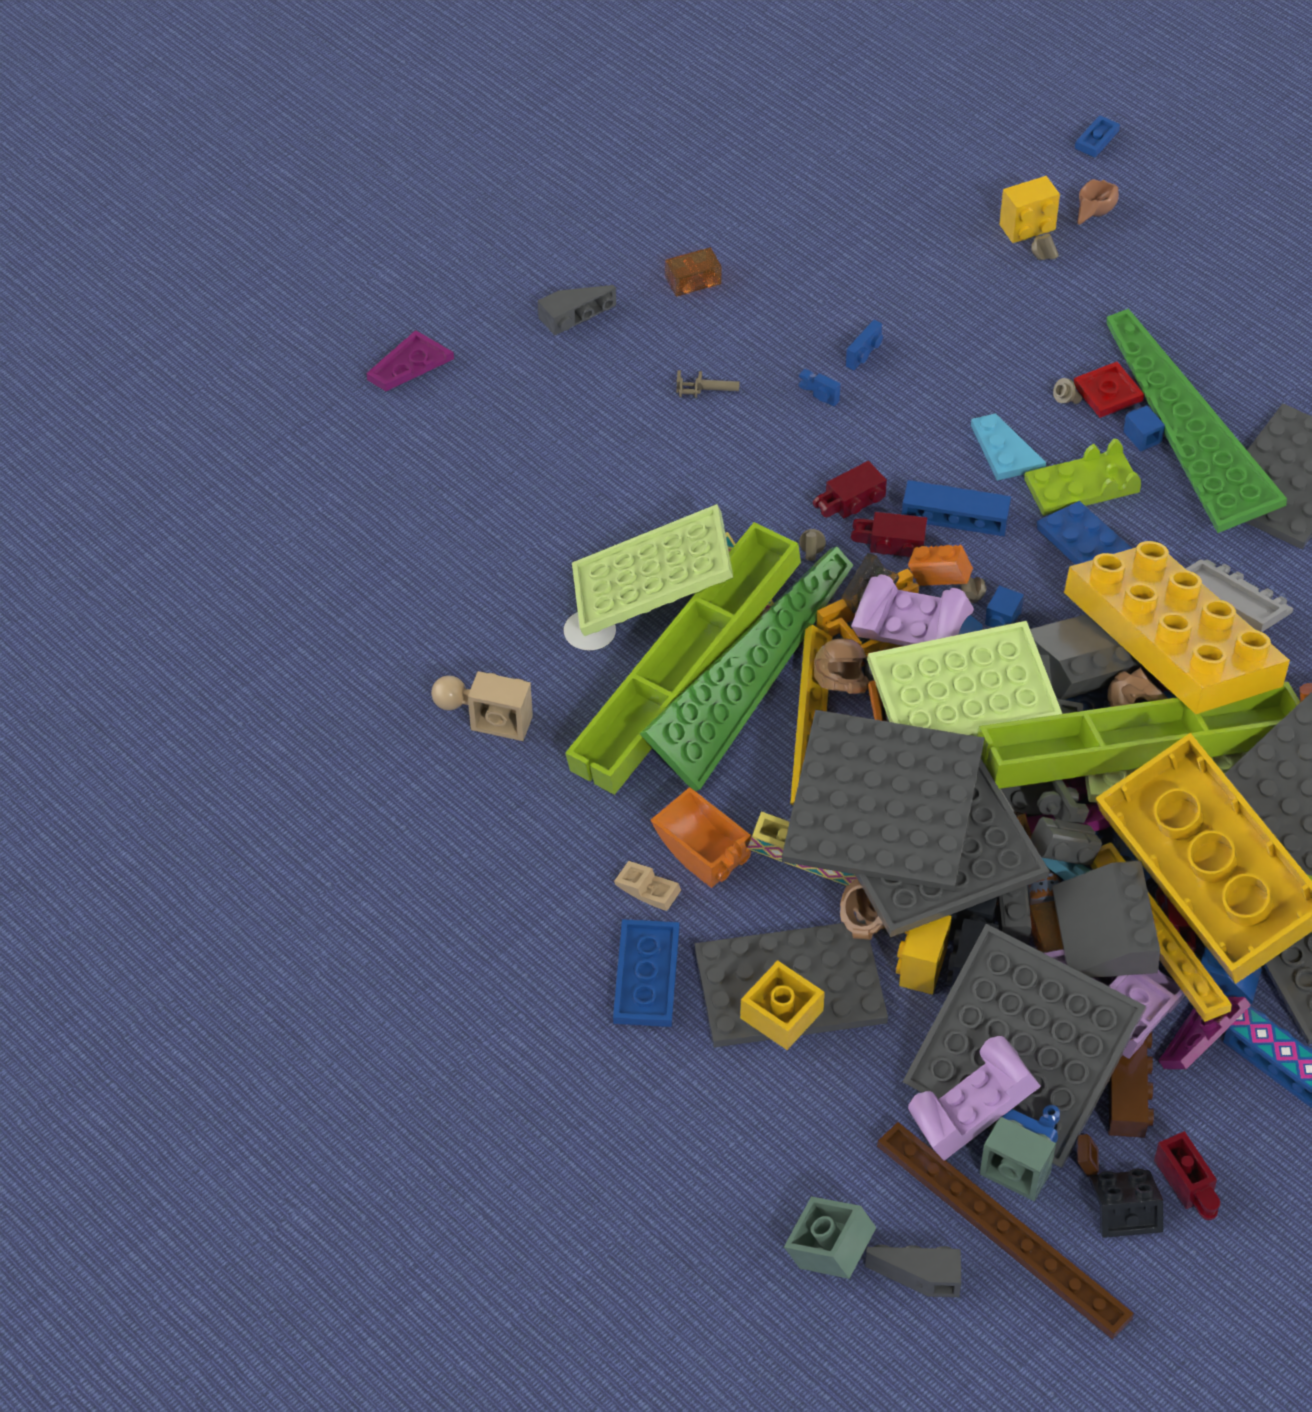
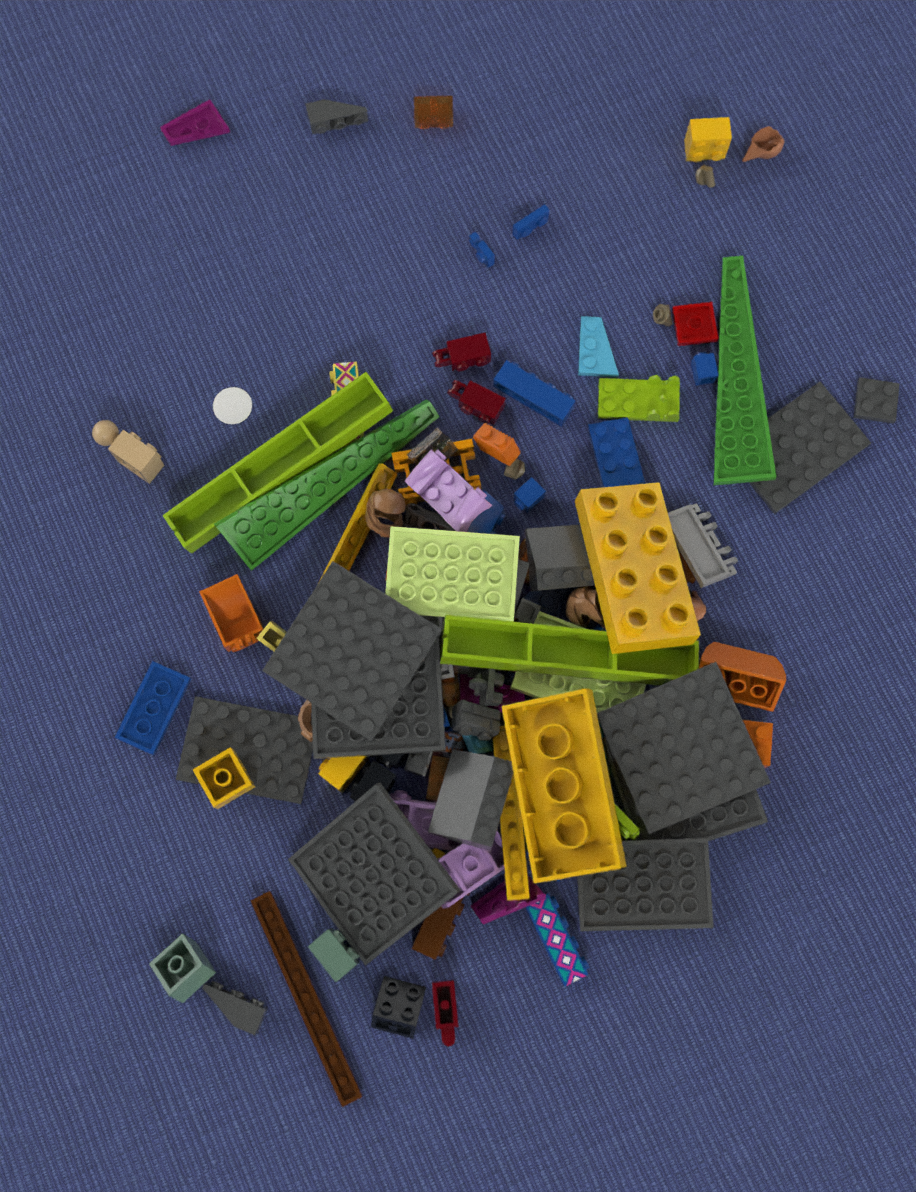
camera: 20 degrees right, 25 degrees up
yellowish green plate [572,504,733,636] -> none
tan slope [614,861,681,911] -> none
dark tan piece [676,370,740,398] -> none
dark tan plate [799,529,826,561] -> none
lavender piece [908,1036,1041,1161] -> none
blue piece [997,1105,1060,1143] -> none
blue plate [1075,115,1120,158] -> none
reddish brown tile [1078,1134,1099,1177] -> none

